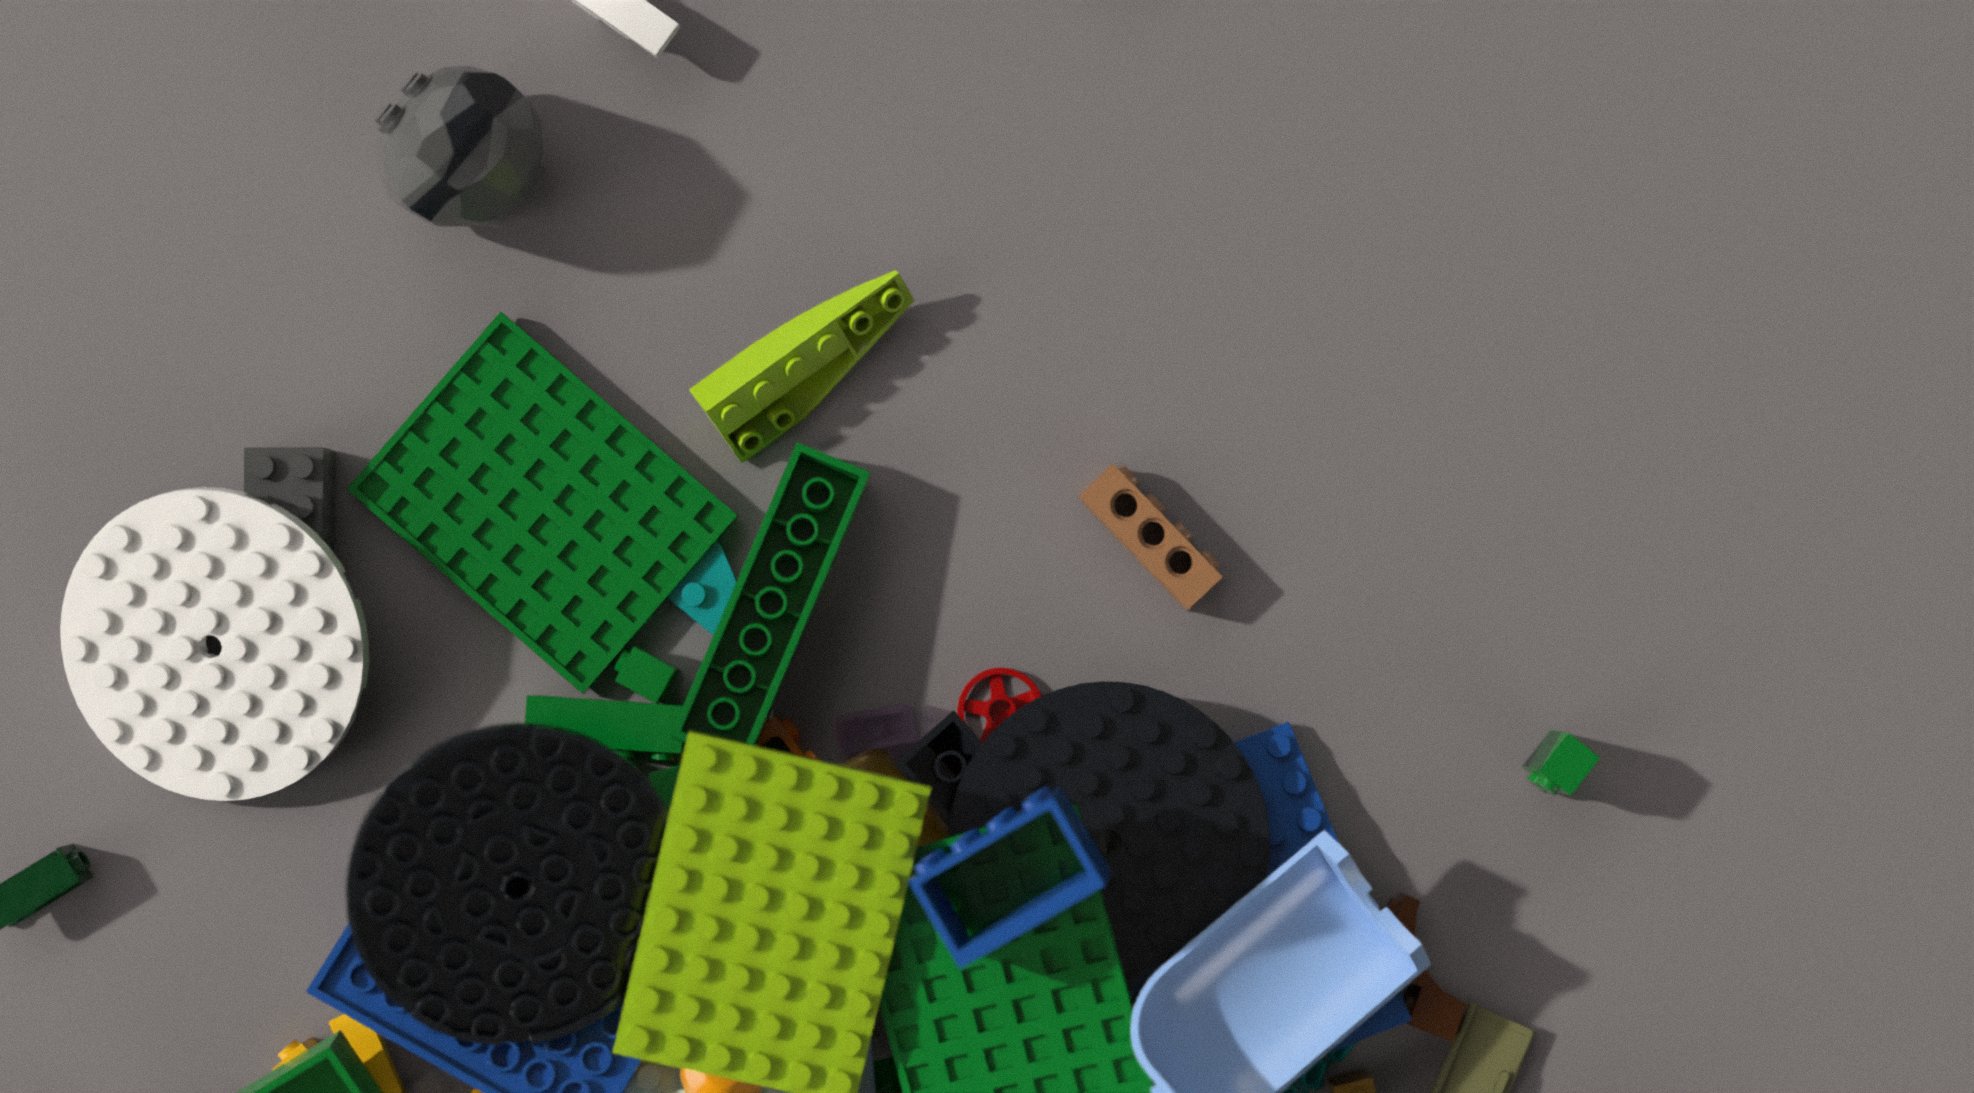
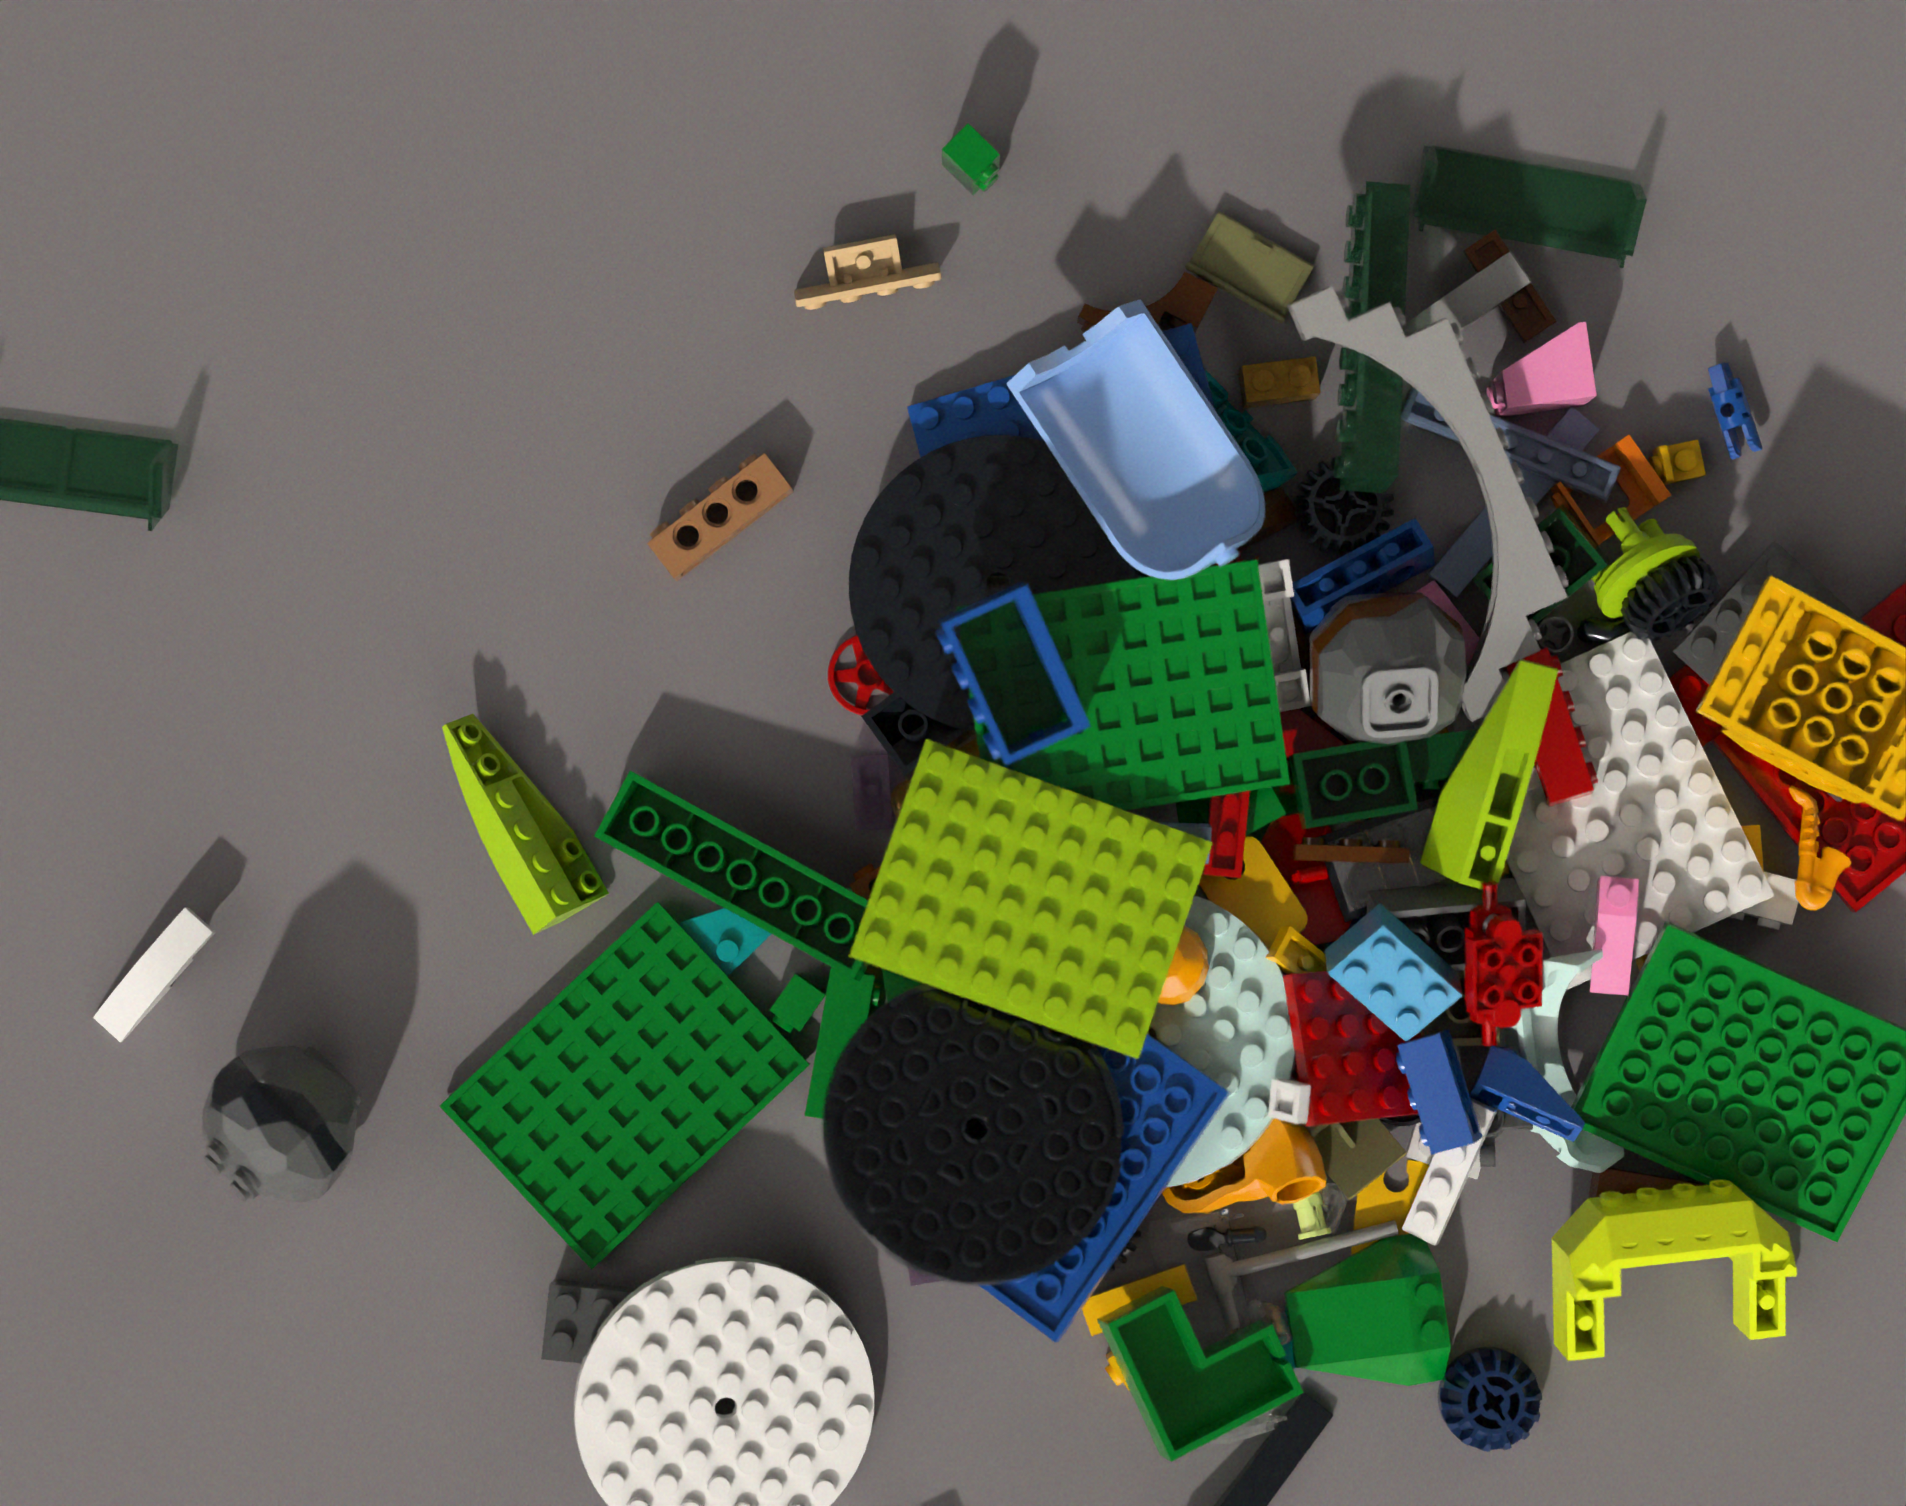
camera: 85 degrees left, 0 degrees up
none -> tan bracket [794,234,942,310]

